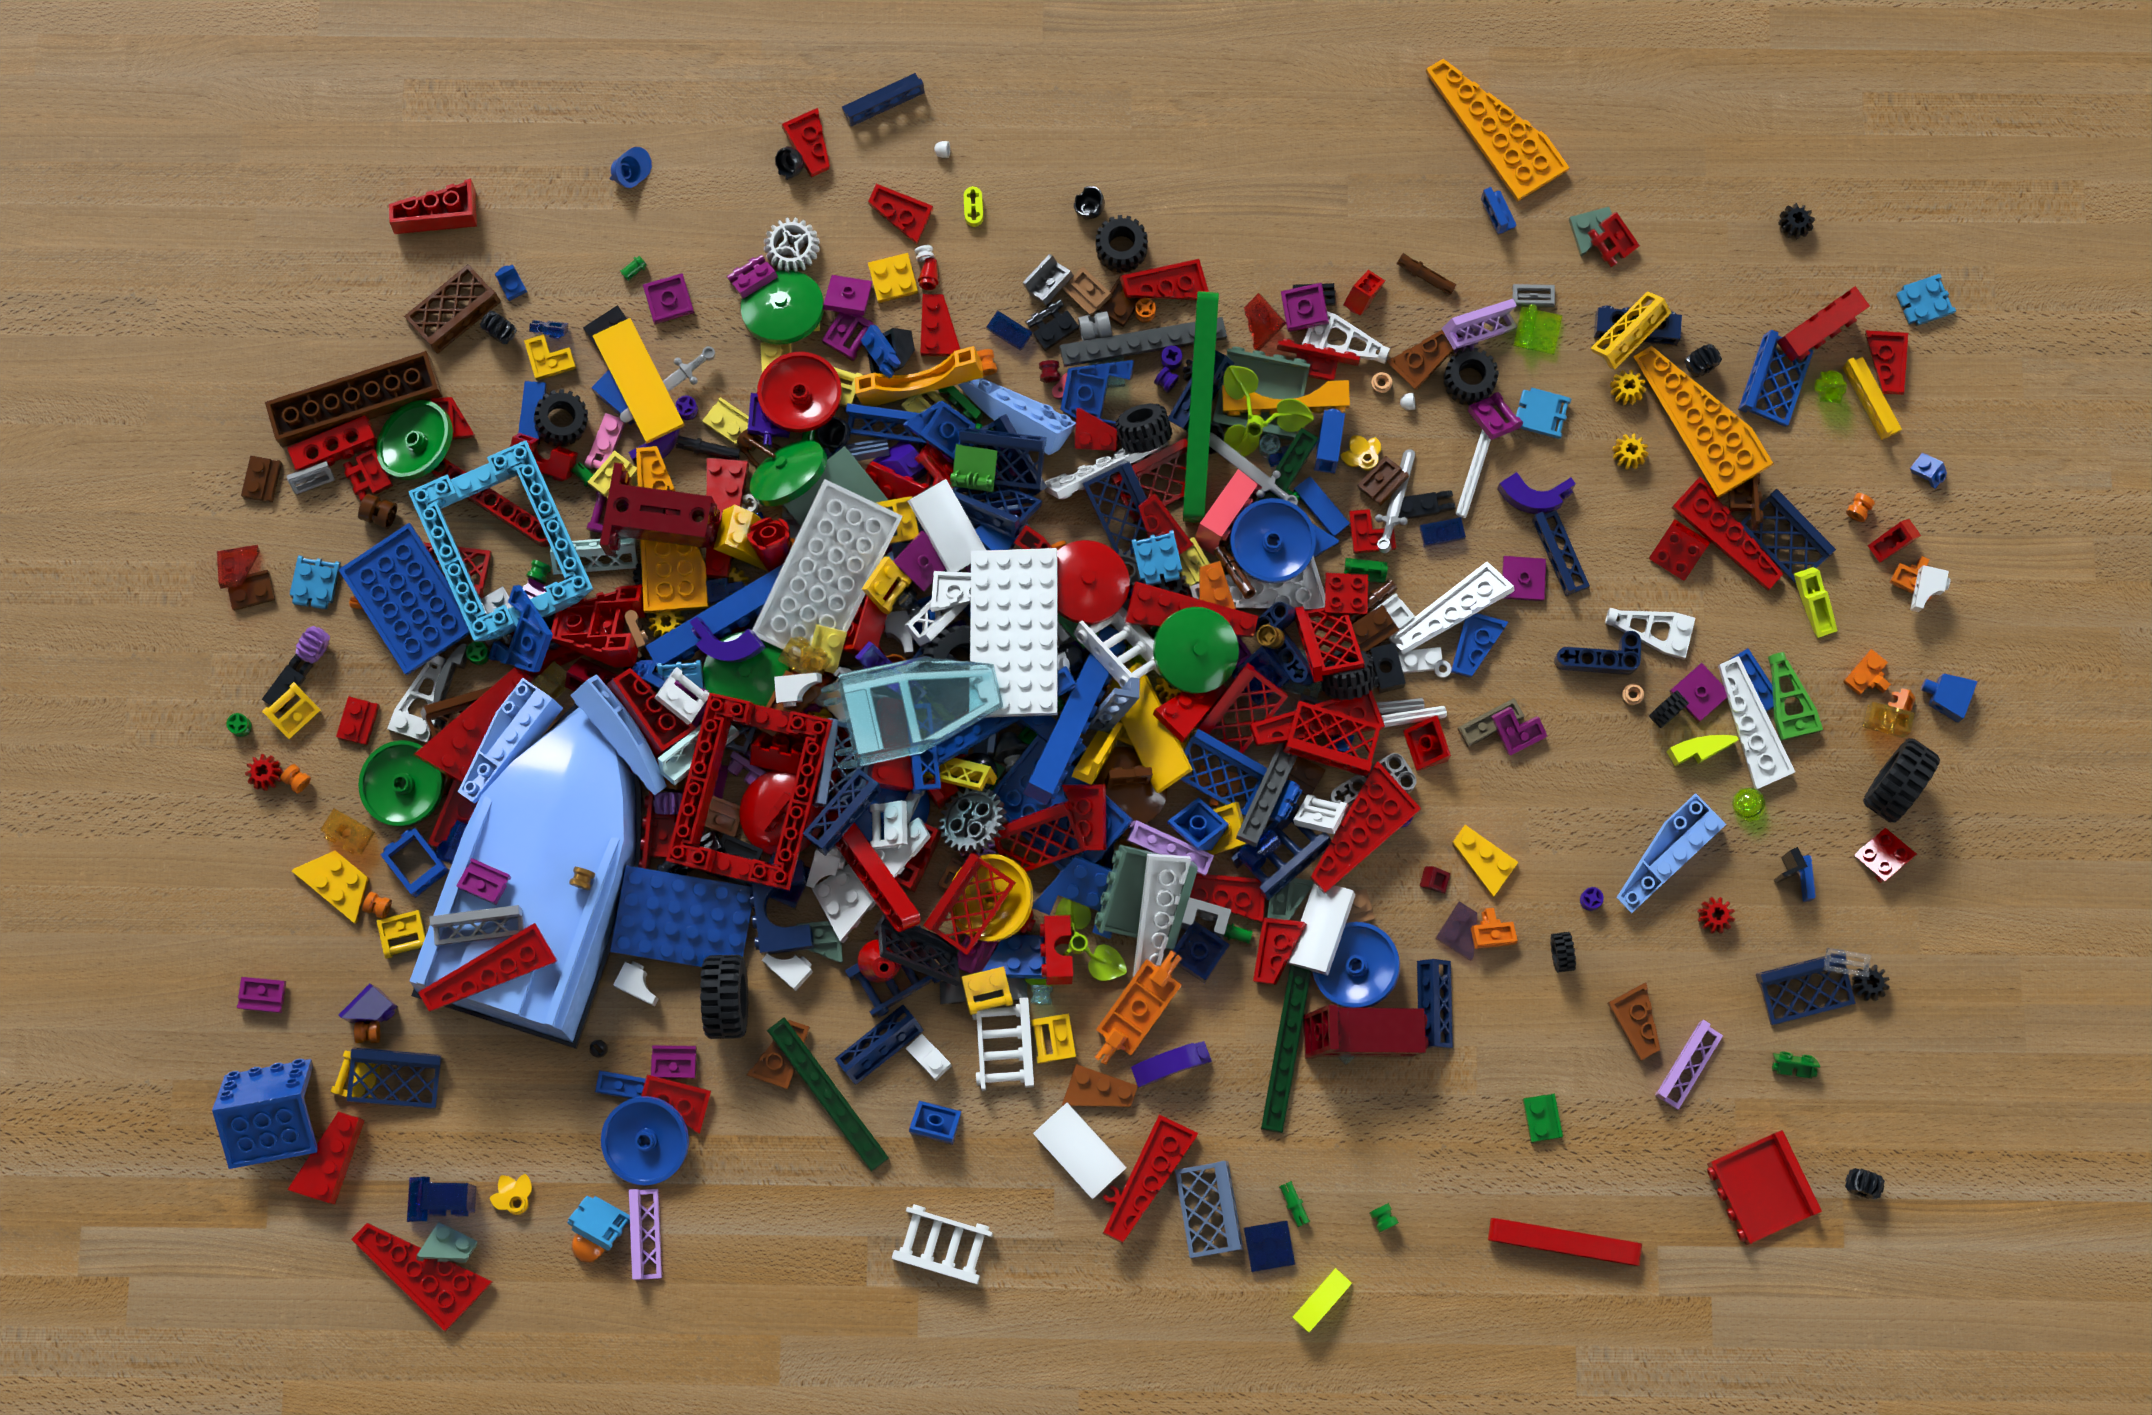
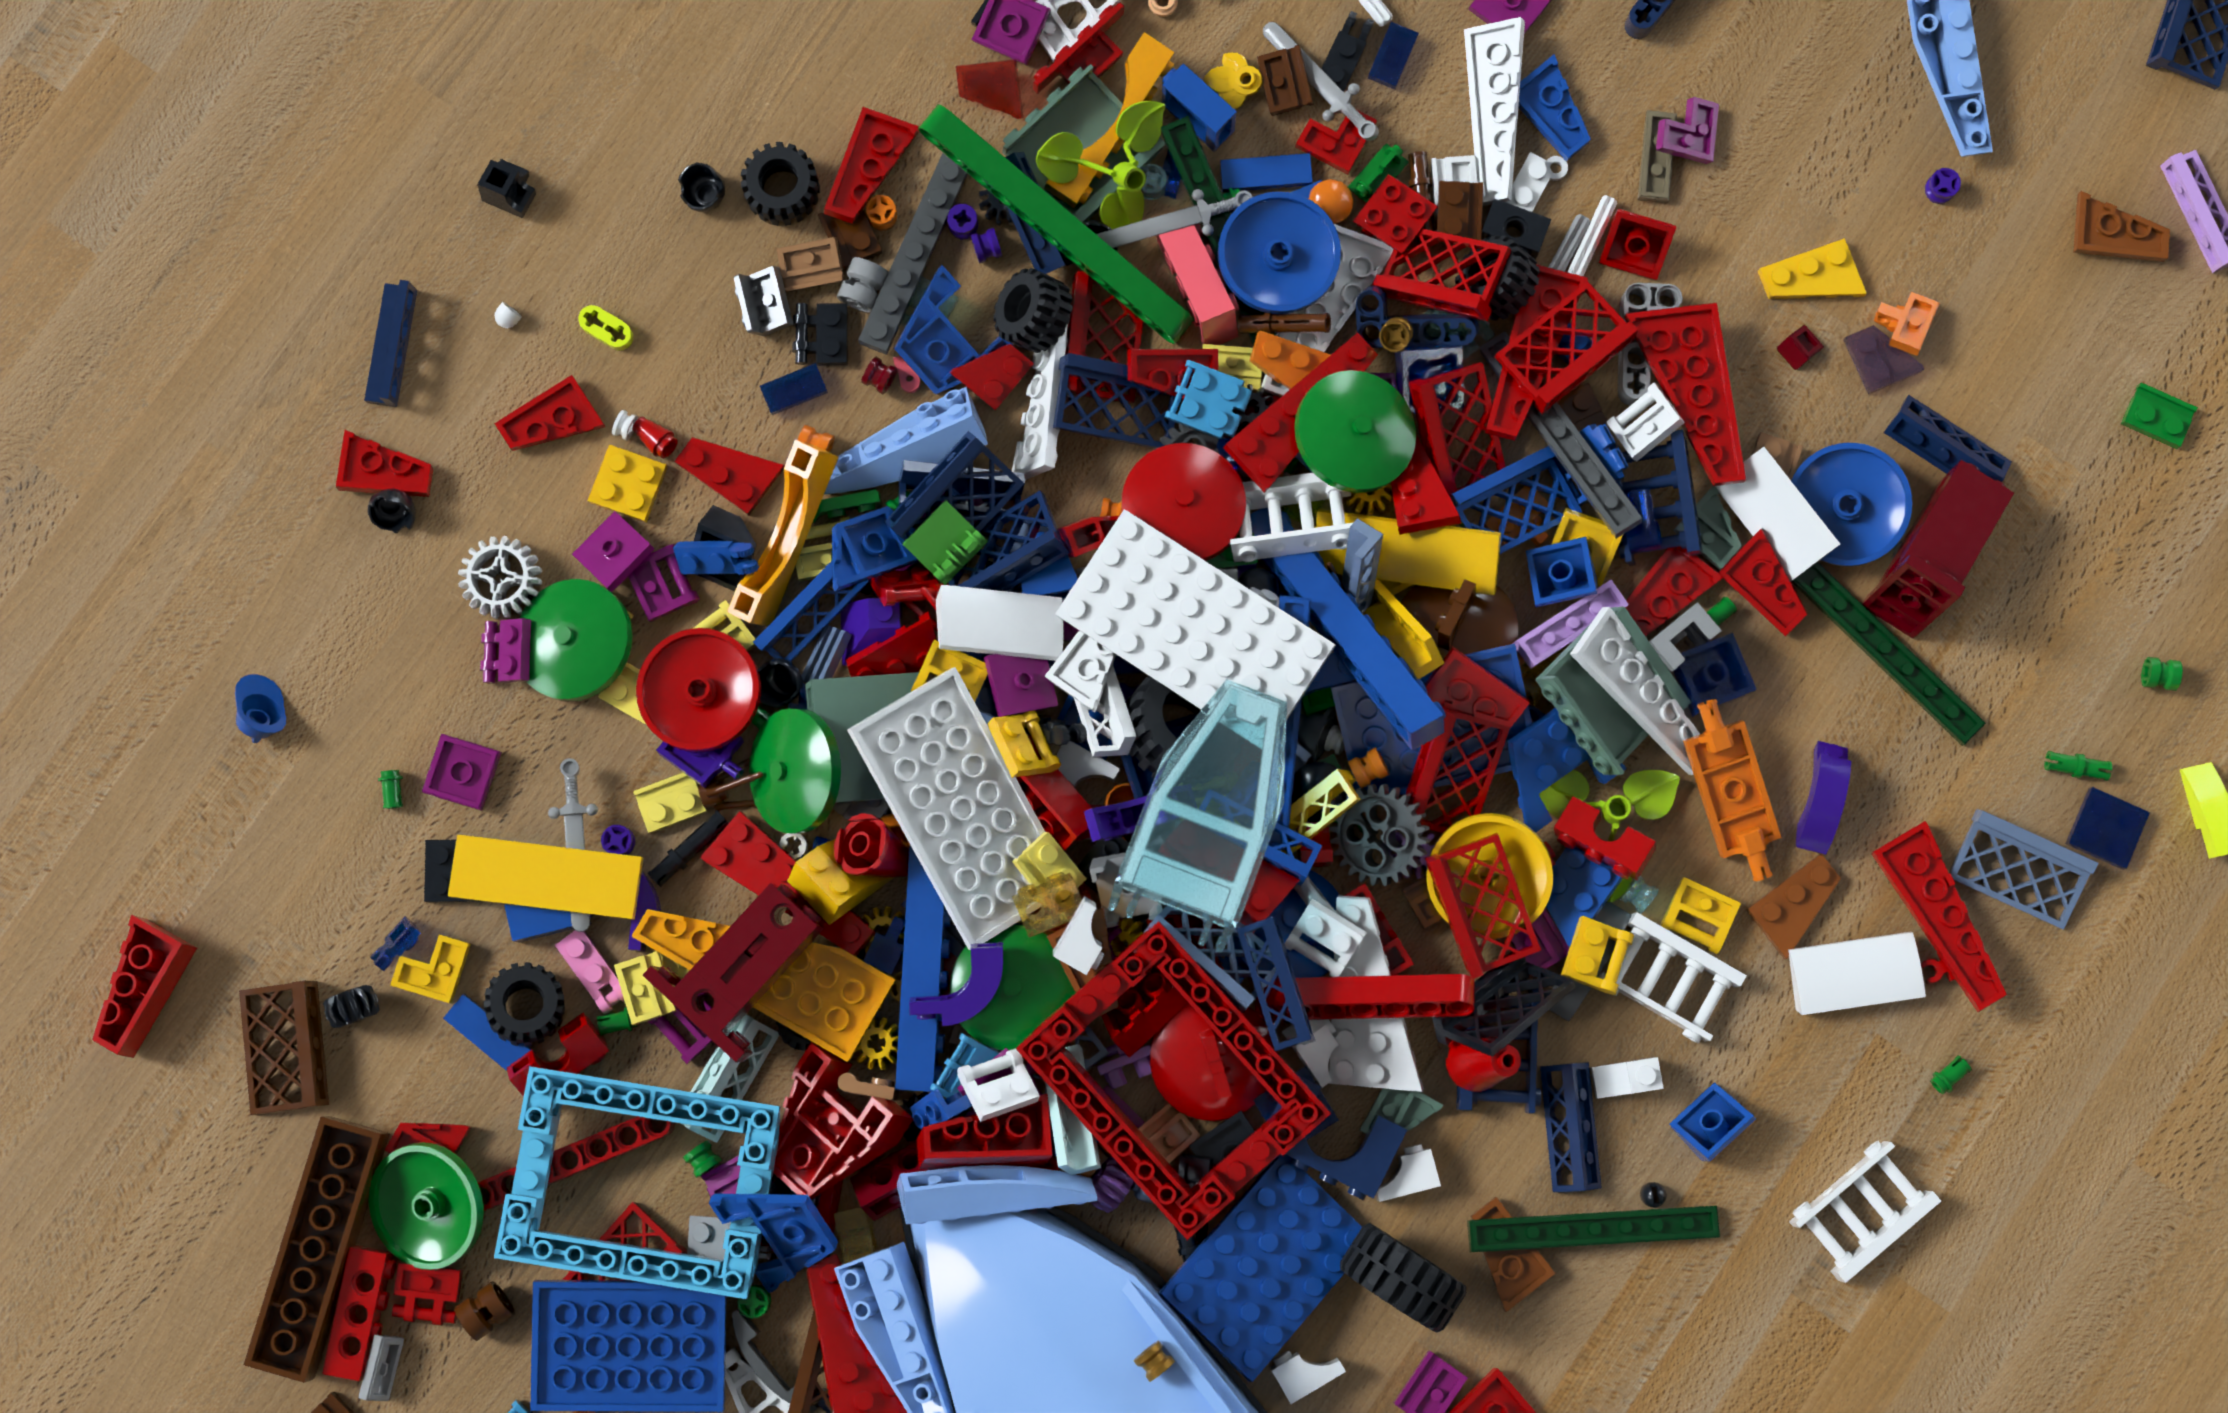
camera: 55 degrees left, 5 degrees up
blue bracket [495,265,527,301] -> none
red bracket [638,791,677,869] -> none
black tyre [1550,932,1576,973] -> none
red gear [1697,897,1735,934] -> none
none -> black brick [477,159,536,218]
none -> orange hair [1308,179,1354,225]
none -> orange wheel [1348,747,1390,788]
none -> black hinge [1640,1182,1667,1208]
none -> green pin [1930,1055,1972,1094]

